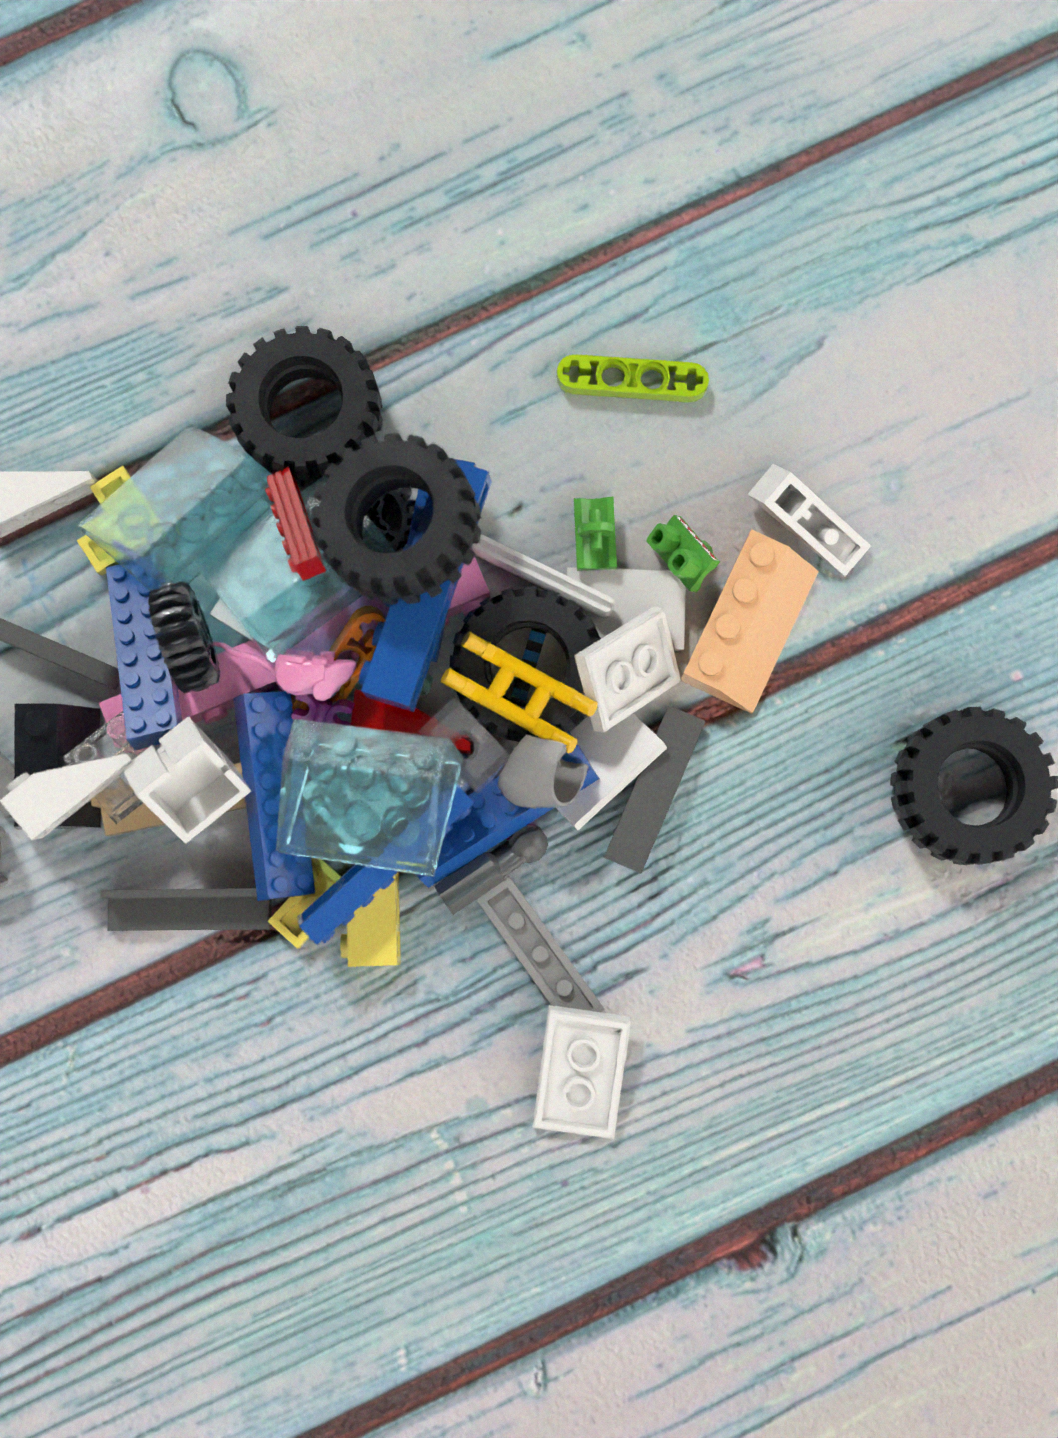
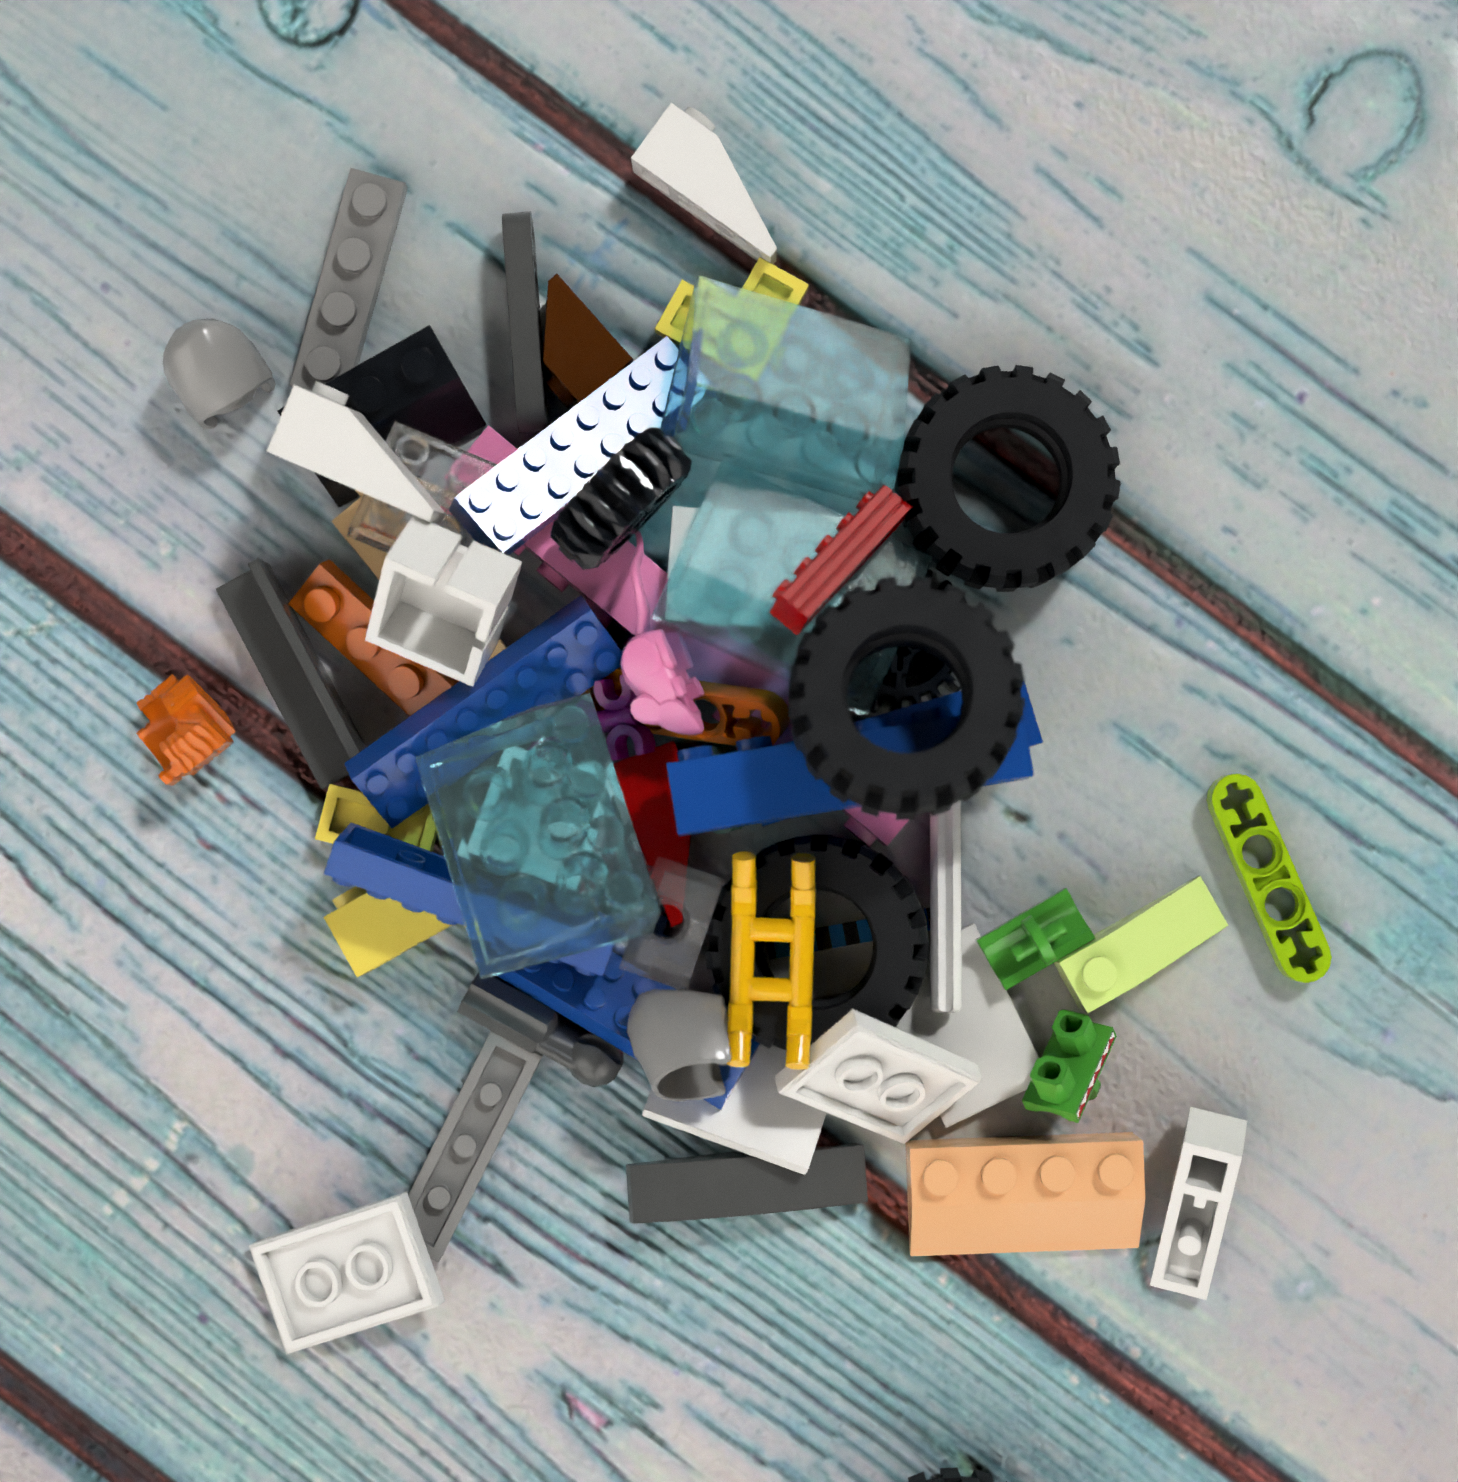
camera: 60 degrees right, 5 degrees up
none -> orange hair [136,674,236,786]
none -> orange plate [288,559,459,716]
none -> reddish brown slope [543,273,633,408]
none -> yellowish green slope [1053,876,1229,1013]

